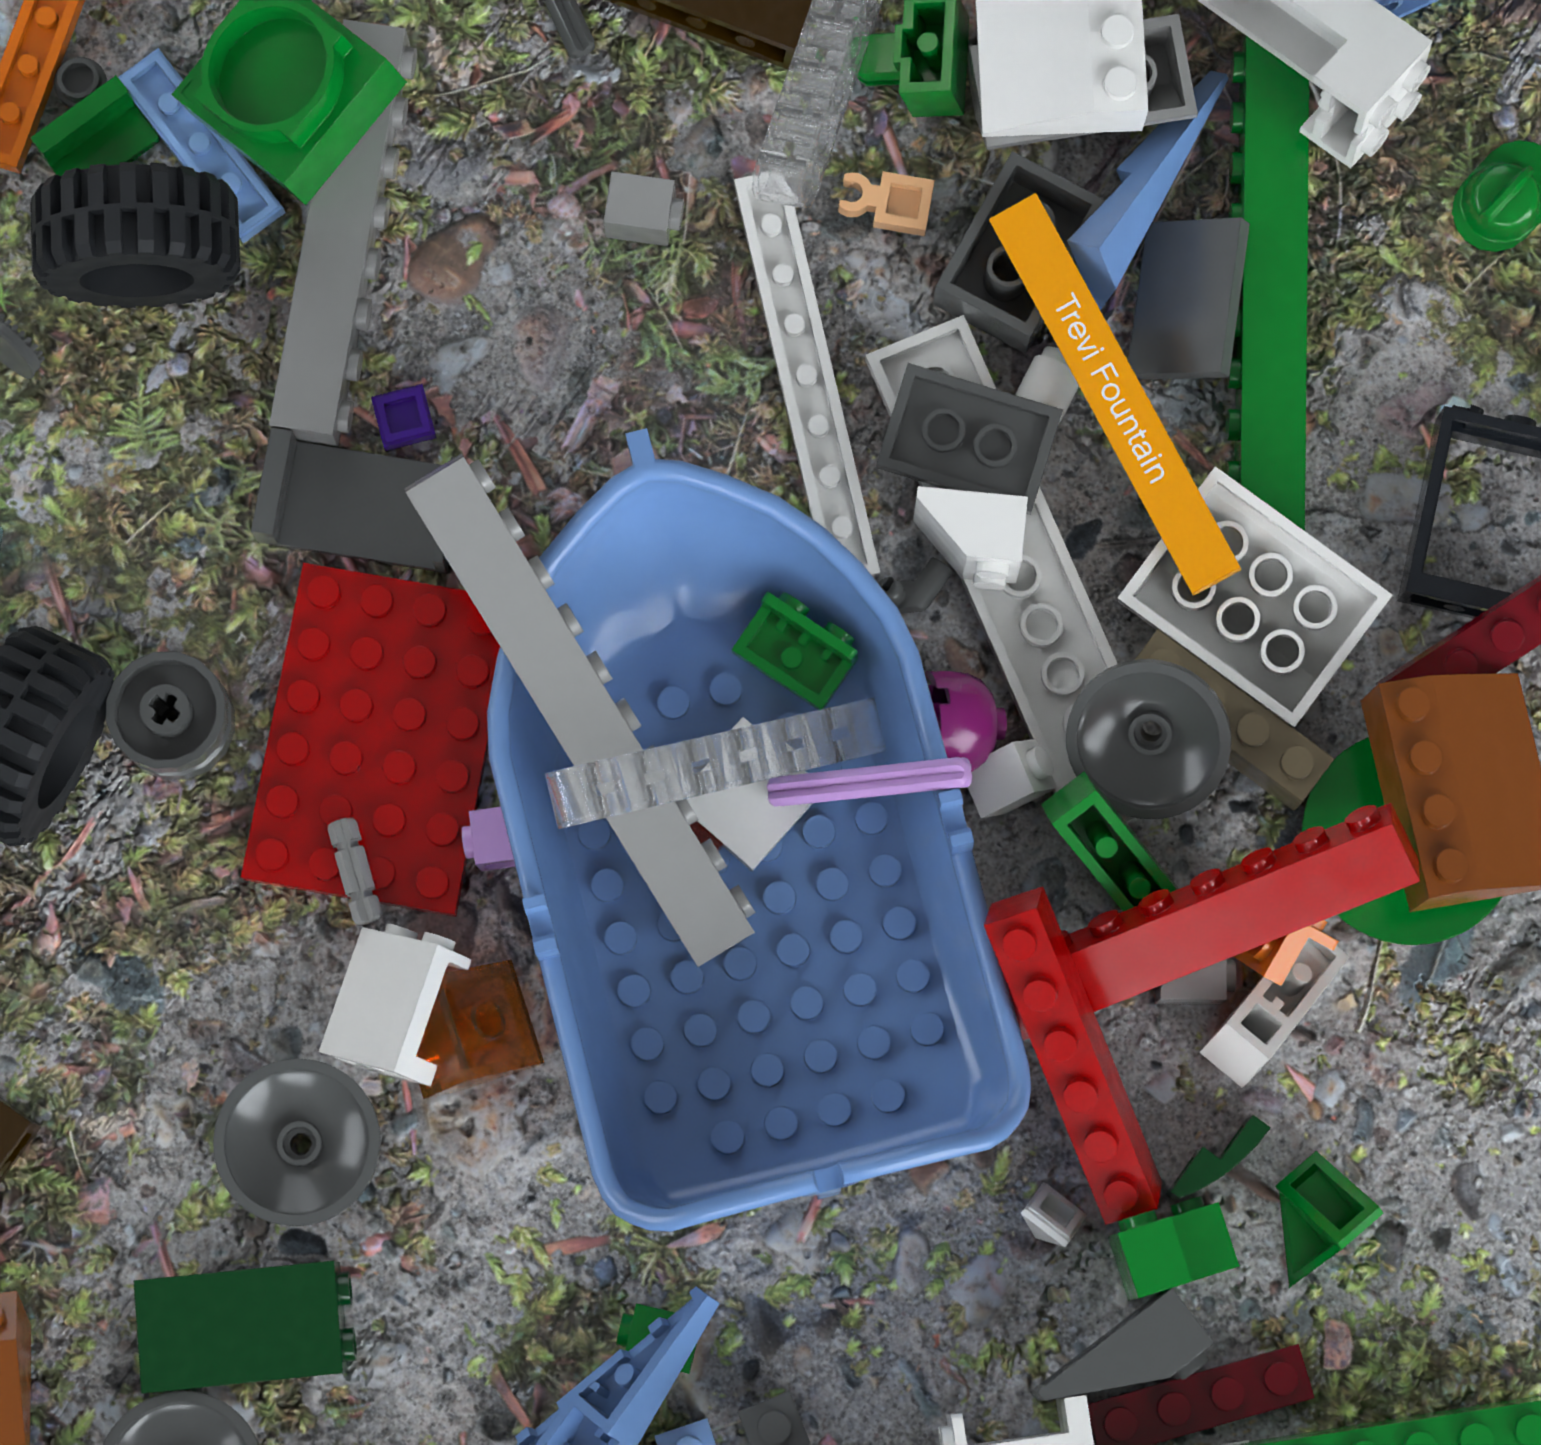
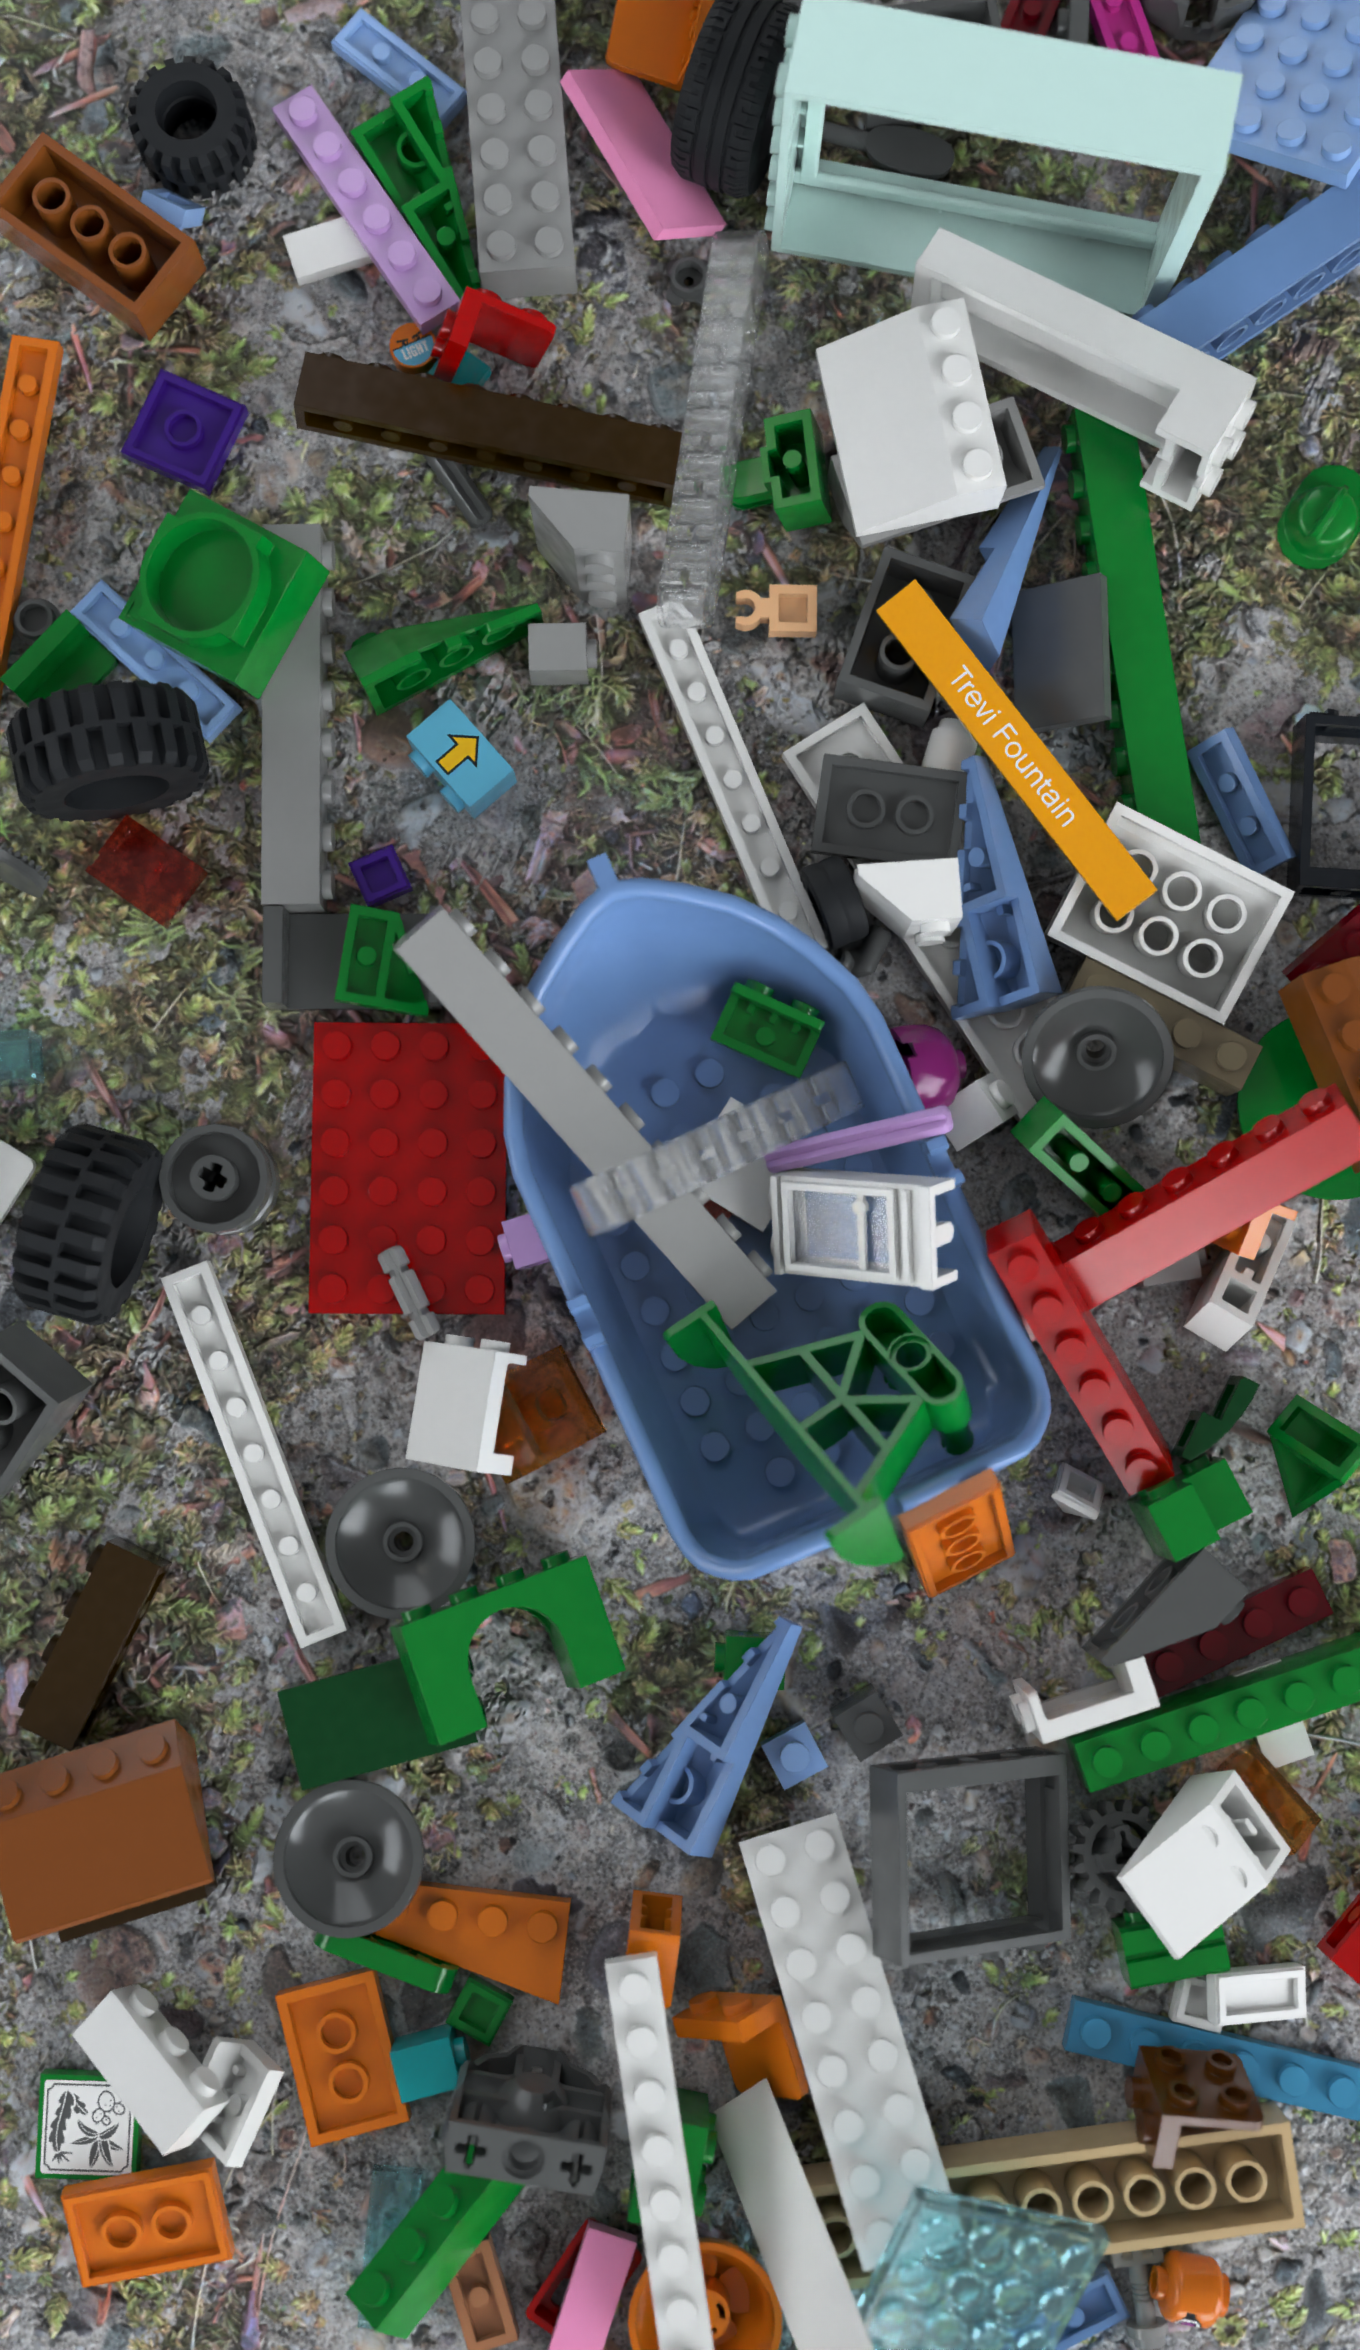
camera: 10 degrees left, 5 degrees up
none -> clear red plate [85,814,208,929]
none -> white plate [160,1260,350,1649]
none -> green wing [334,904,429,1018]
none -> green wedge [344,603,544,716]
none -> green arch [390,1550,626,1746]
none -> medium azure brick [406,699,517,819]
none -> light grey slope [528,486,633,608]
none -> green piece [663,1299,974,1566]
none -> white door [768,1168,958,1291]
none -> black tyre [800,855,869,950]
none -> orange tile [897,1467,1016,1598]
none -> medium blue wedge [951,755,1063,1020]
none -> medium blue plate [1186,727,1296,875]

